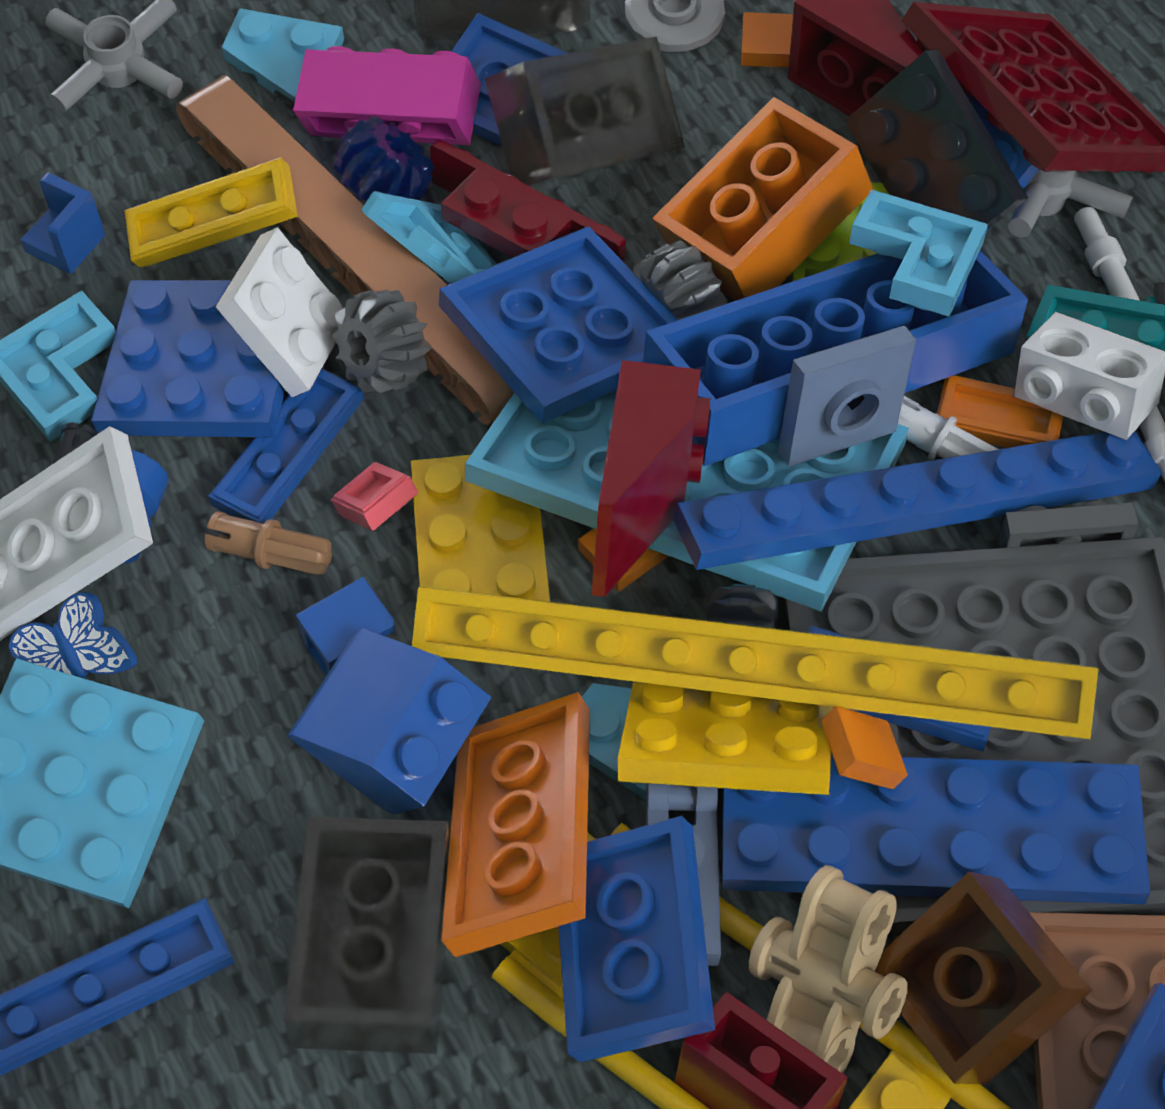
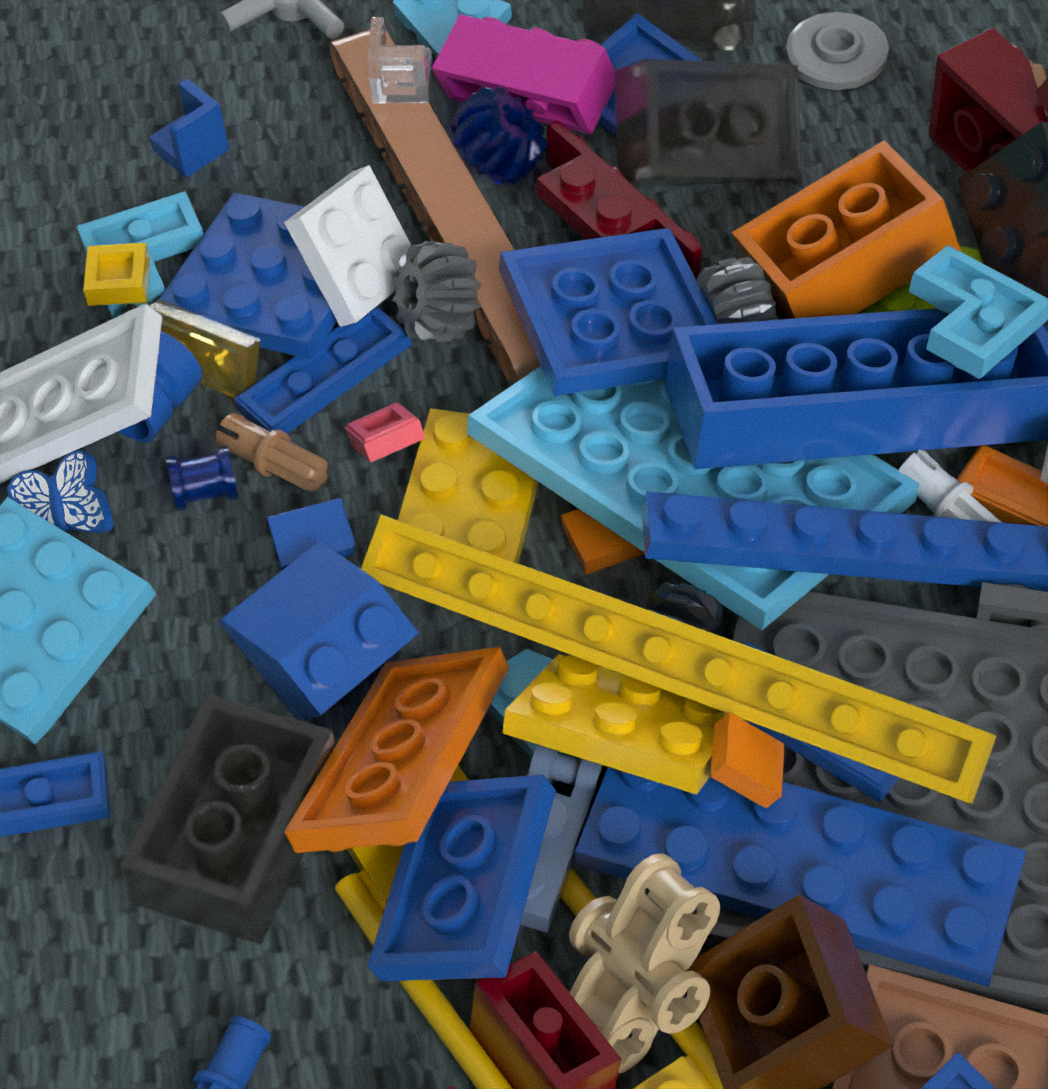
camera: 20 degrees right, 5 degrees down
yellow tile [124,157,298,267] -> none
medium azure wing [361,191,497,285] -> none
dark red slope [591,360,711,597] -> none
orange tile [741,12,793,67] -> none
sand blue piece [777,326,917,467] -> none
none -> yellow plate [83,242,150,306]
none -> clear yellow plate [149,299,260,398]
none -> clear blue bush [166,445,239,511]
none -> clear panel [367,17,432,103]

